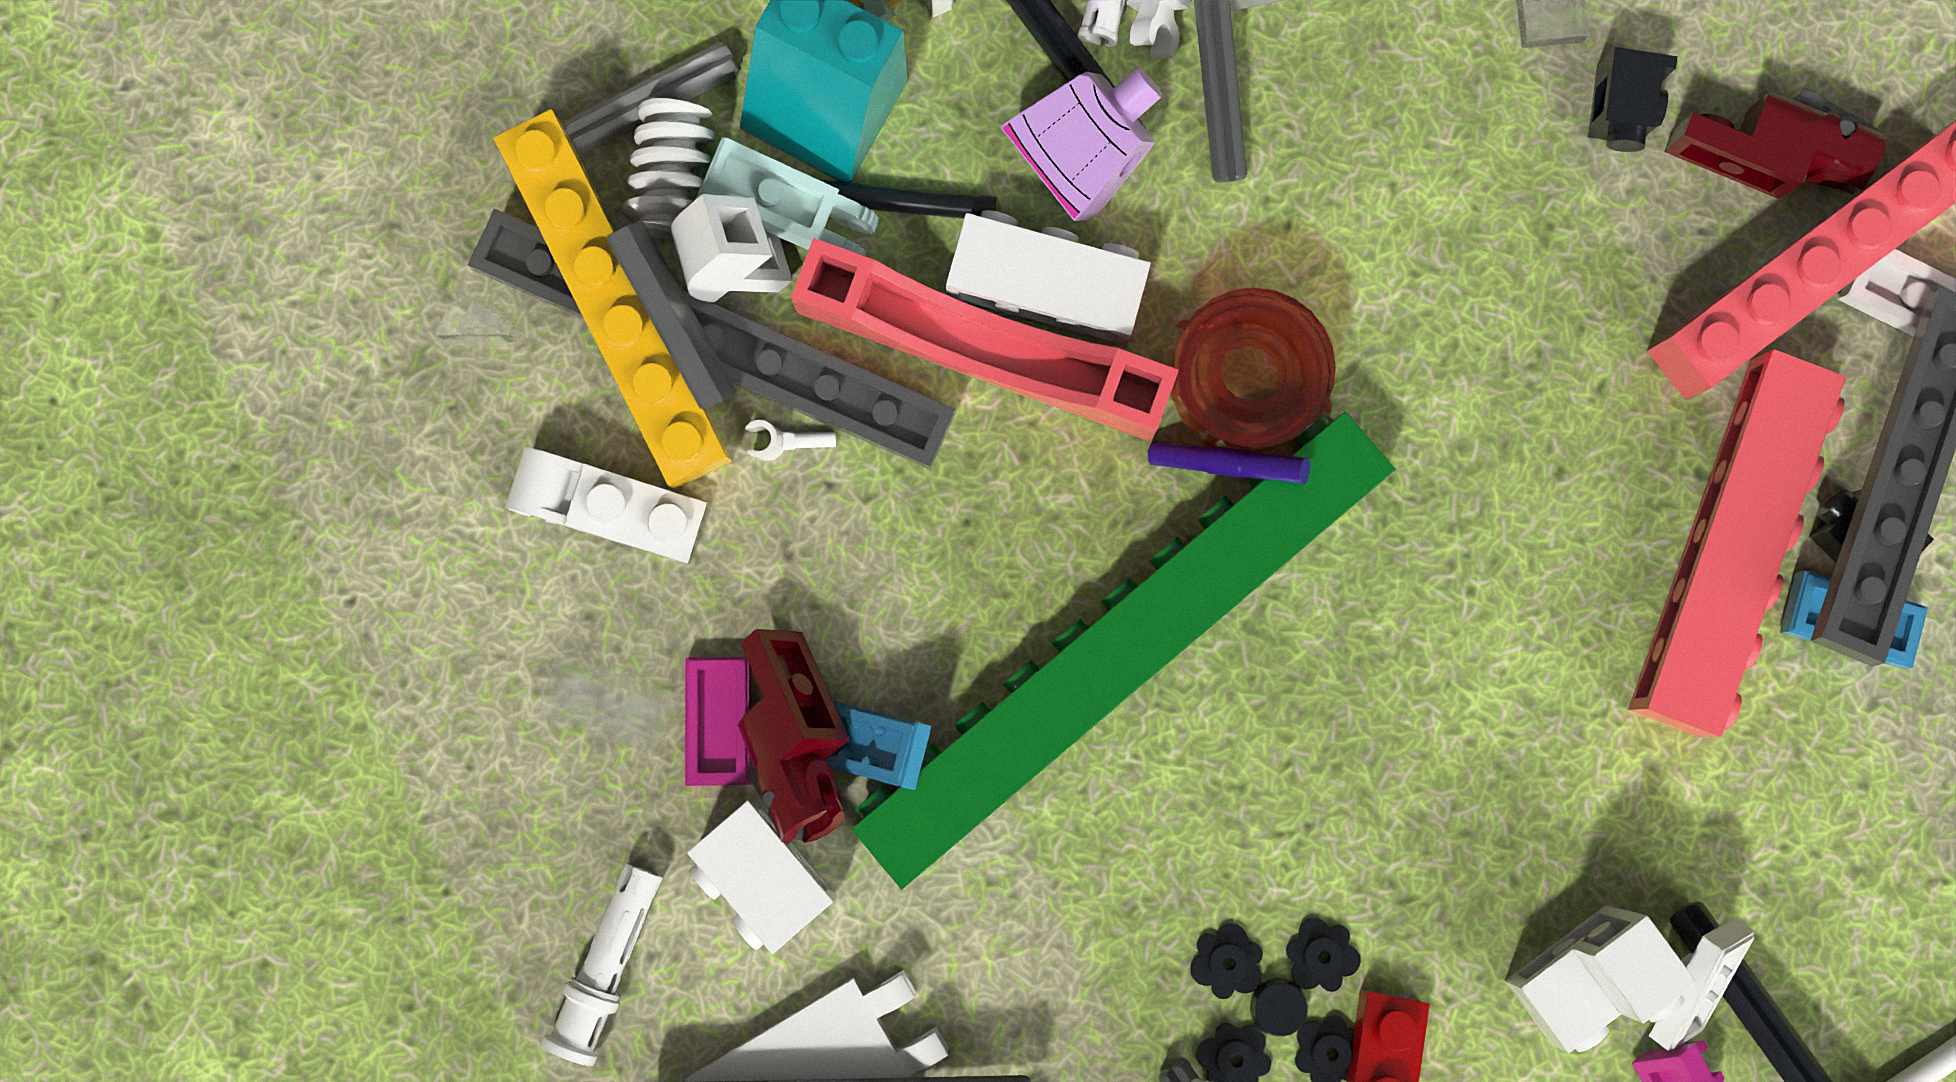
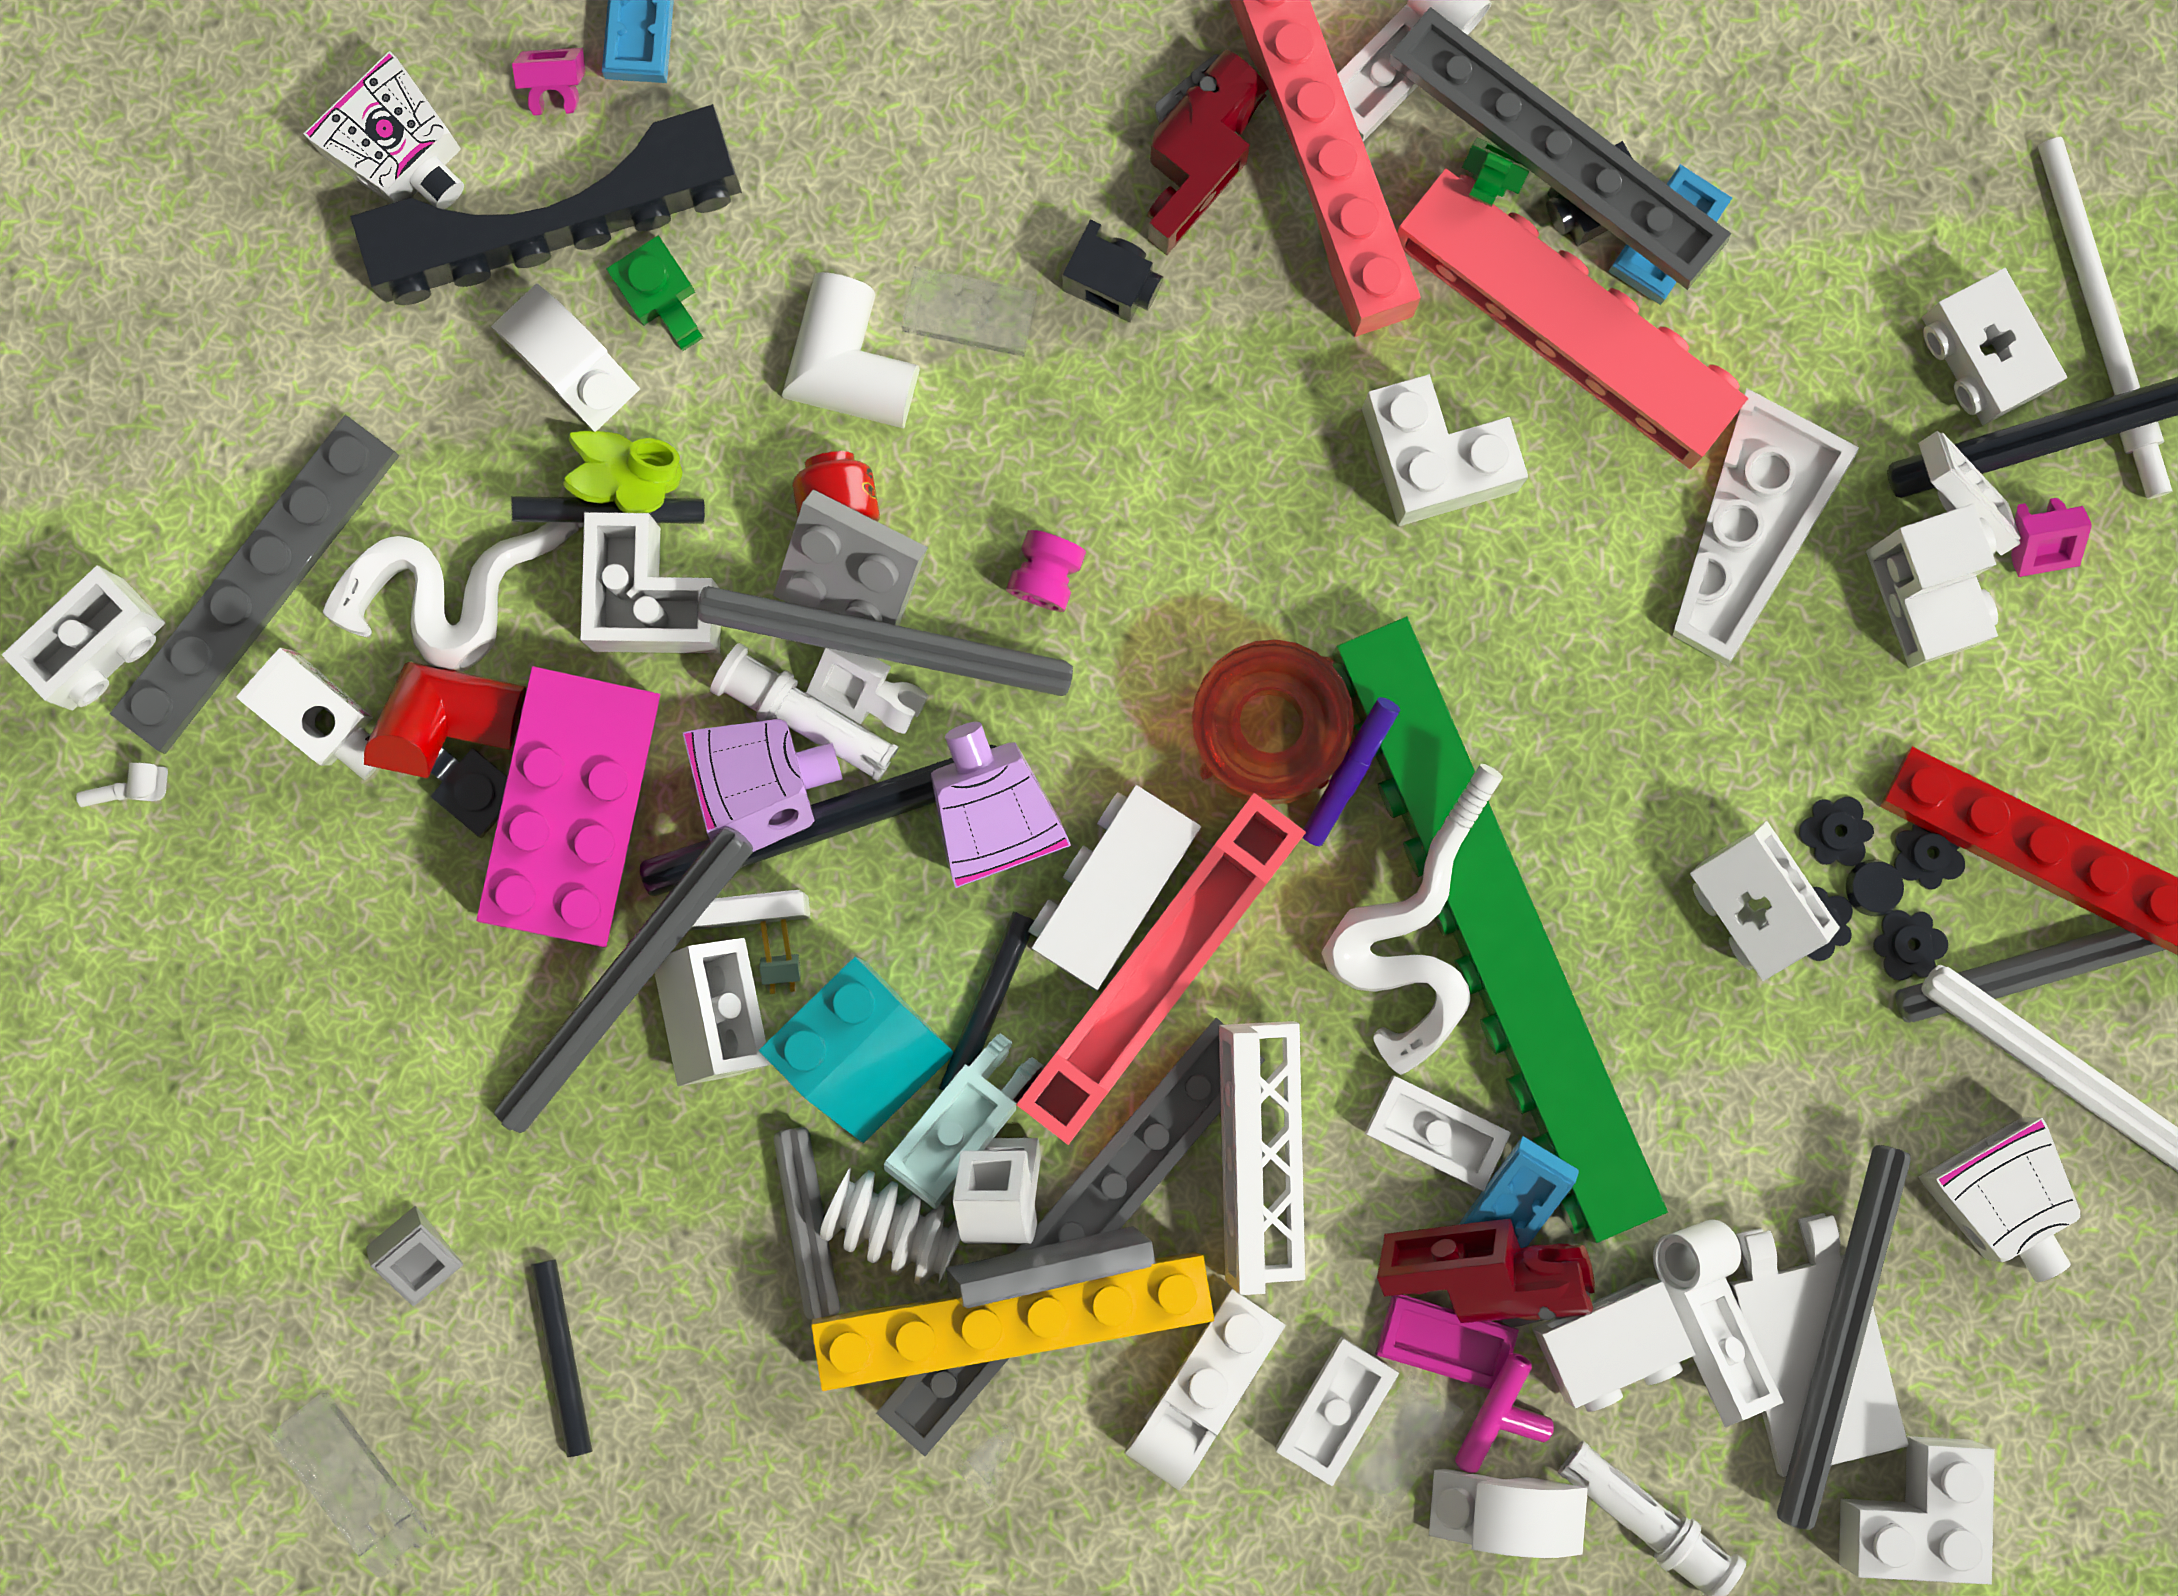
camera: 70 degrees left, 0 degrees up
white hand [745,420,836,461] -> none
none -> dark pink wheel [1006,530,1086,612]
none -> white fence [1219,1021,1305,1295]
none -> white plate [1275,1337,1399,1486]
none -> white animal [1322,764,1503,1075]
none -> white brick [1362,374,1528,526]
none -> white plate [1364,1076,1511,1191]
none -> white brick [1429,1469,1588,1558]
none -> dark pink piece [1455,1353,1554,1473]
none -> green plate [1462,137,1530,207]
none -> white plate [1653,1220,1784,1428]
none -> white wing [1673,388,1859,667]
none -> white brick [1690,821,1840,981]
none -> white brick [1922,268,2068,425]

